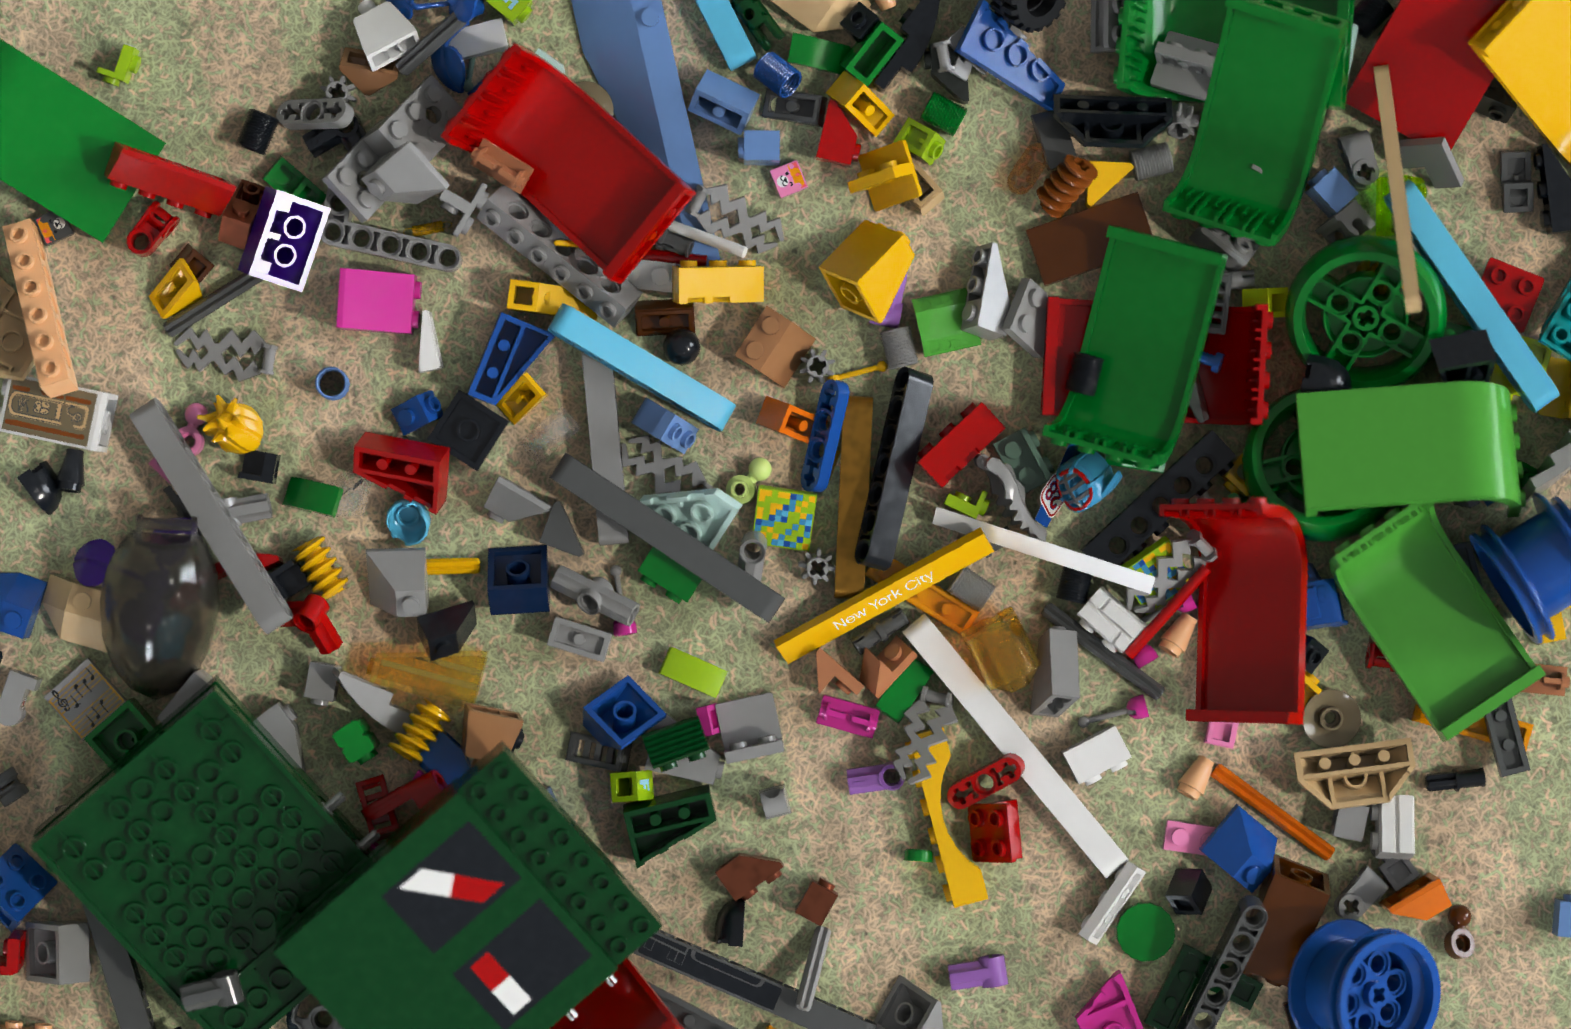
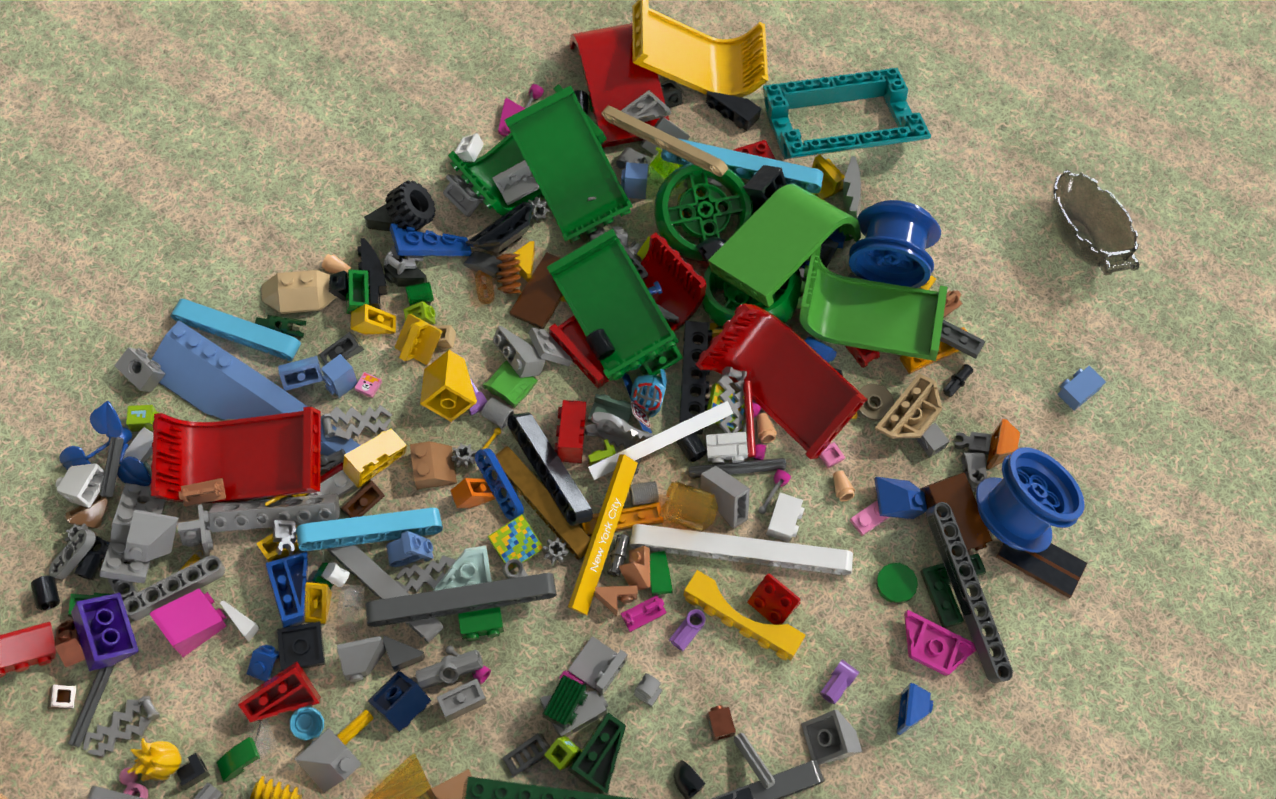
camera: 50 degrees left, 25 degrees down
red piece [126,200,180,257] -> none
yellow slope [148,258,203,319] -> none
medium blue piece [315,366,350,401] -> none
black slope [417,600,477,661] -> none
blue slope [583,675,666,750] -> none
lime slope [658,646,728,698] -> none
black piece [663,328,700,366] -> none
white bar [667,221,748,258] -> none
copper slope [715,853,784,901] -> none
yellowish green plate [726,457,772,505] -> none
blue piece [754,52,802,98] -> none
green slope [787,33,851,75] -> none
red slope [816,99,861,167] -> none
light grey piece [892,686,958,785] -> none
green tile [904,849,934,863] -> none
red beam [947,753,1025,809] -> none
white plate [1079,861,1146,945] -> none
light grey piece [1129,142,1174,182] -> none
black panel [1165,868,1212,915] -> none
orange axle [1211,764,1335,861] -> none
light grey hinge [1315,199,1376,244] -> none
white brick [1370,795,1415,860] -> none
reddish brown plate [1444,904,1475,959] -> none
dark grey slope [1499,150,1534,213] -> none
none -> flat silver plate [272,520,297,556]
none -> white leg [312,563,349,590]
none -> light grey wing [621,90,671,122]

